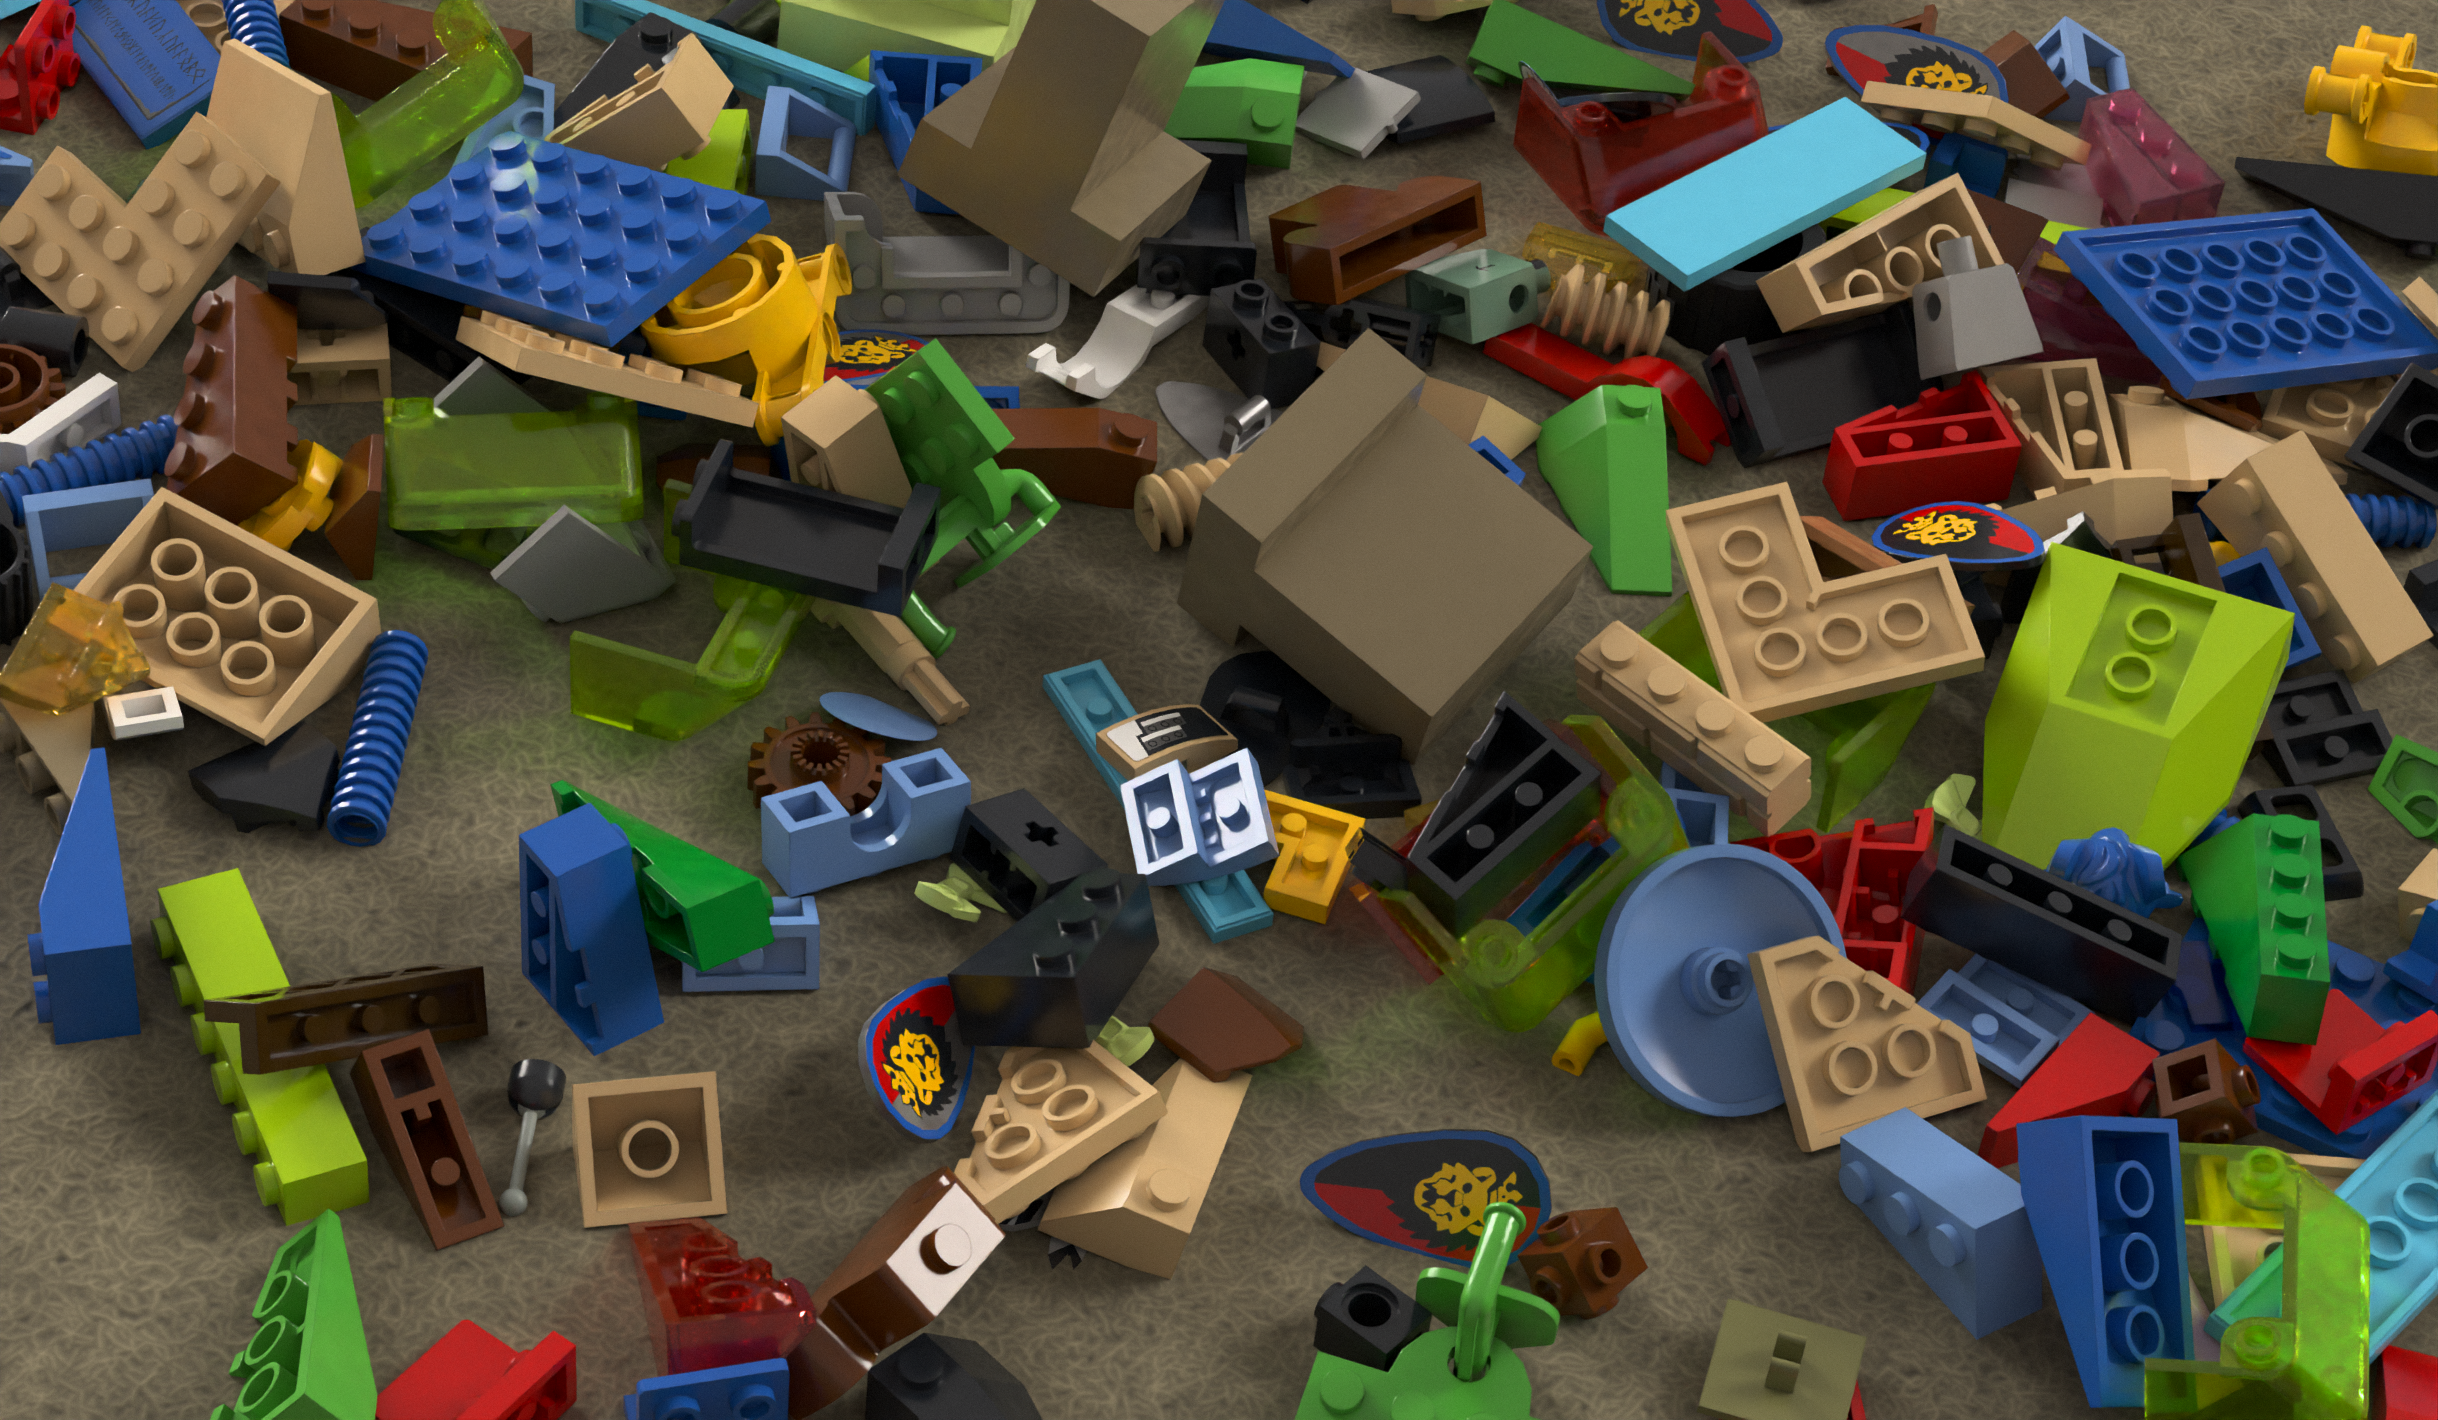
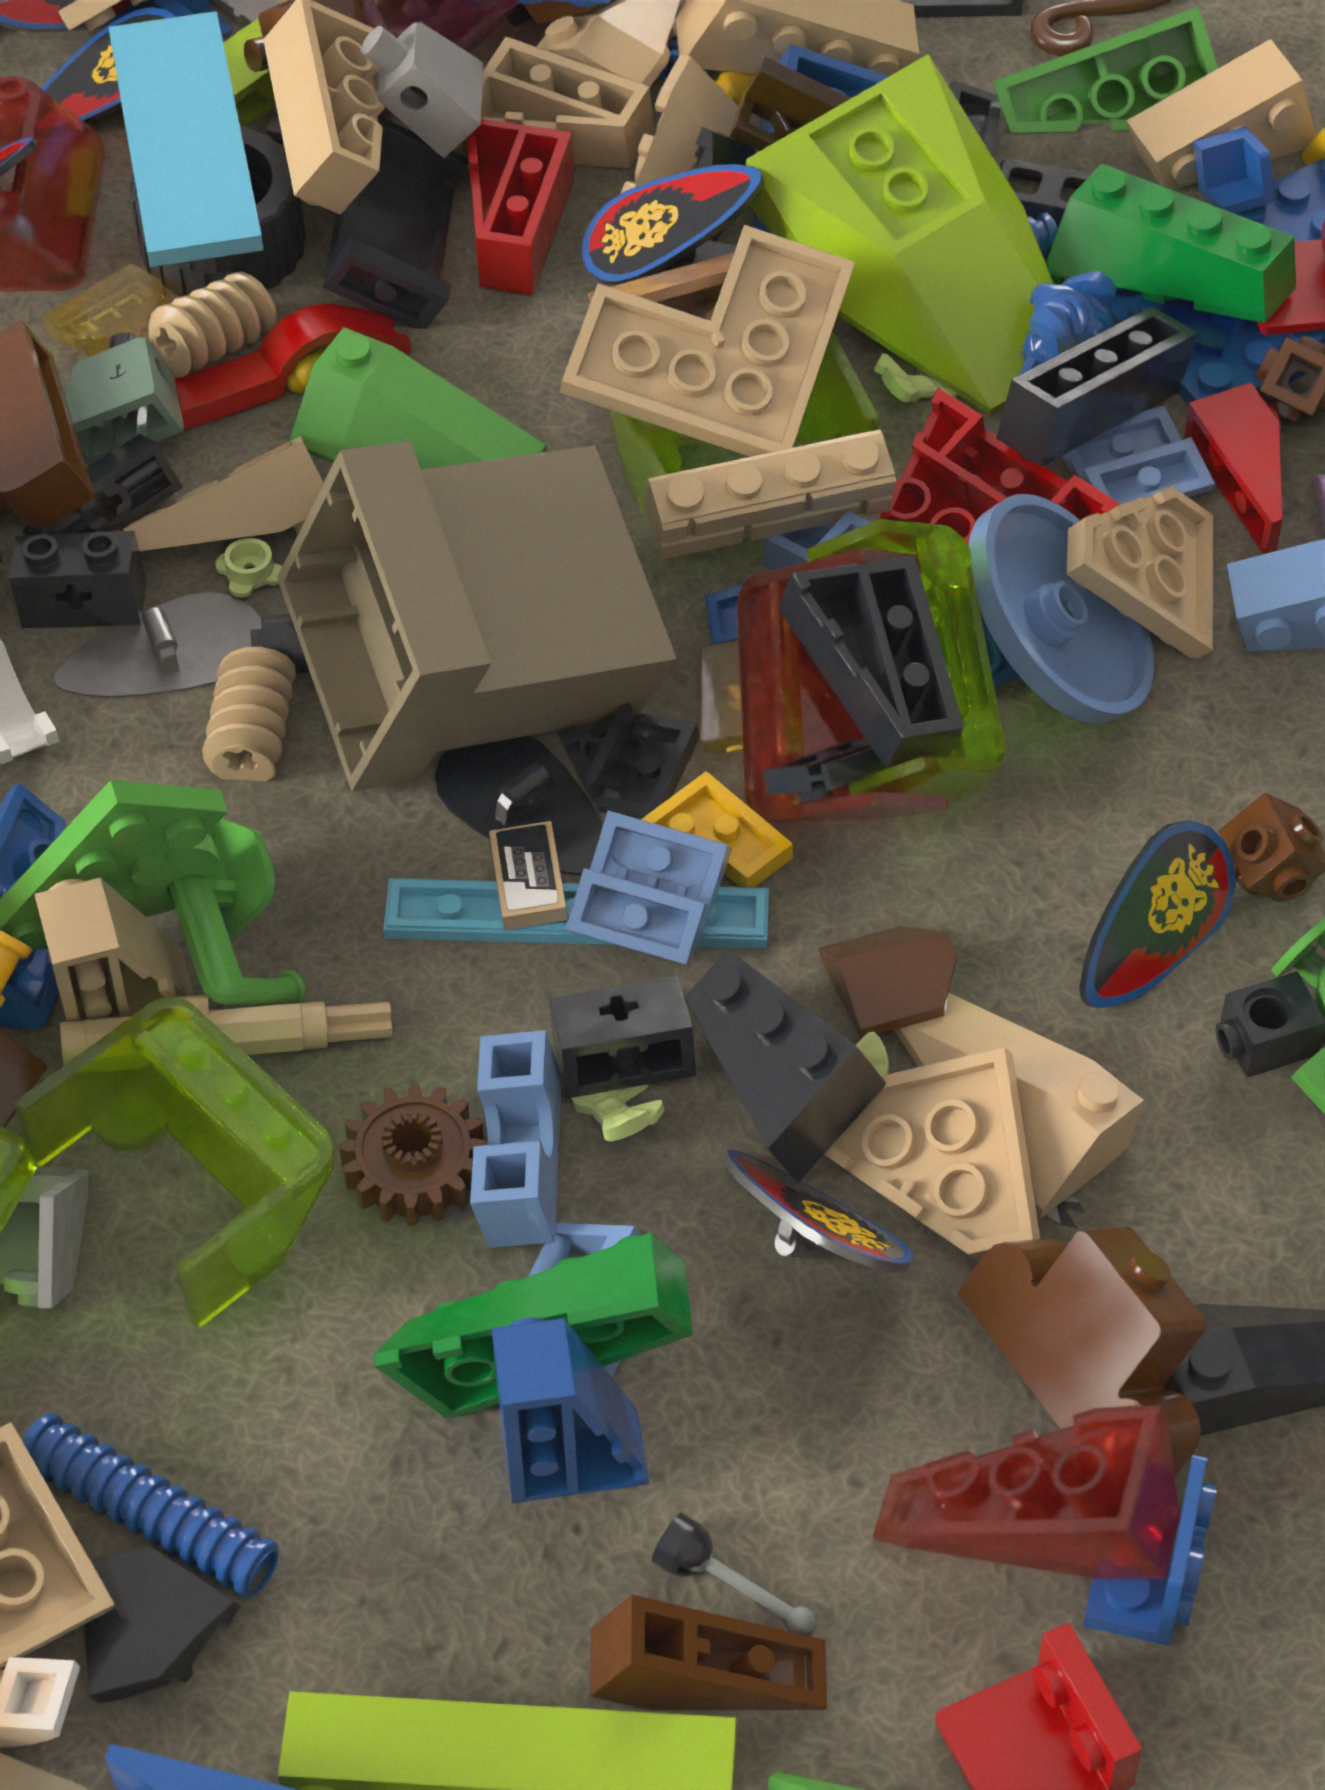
camera: 55 degrees left, 10 degrees up
dark brown fence [203,964,488,1075] -> none
tan slope [572,1071,727,1228] -> none
black panel [671,439,941,617] -> none
medium blue sticker [819,692,937,741] -> none
reddish brown wedge [992,408,1157,509] -> none
yellow arm [1552,1011,1608,1076] -> none

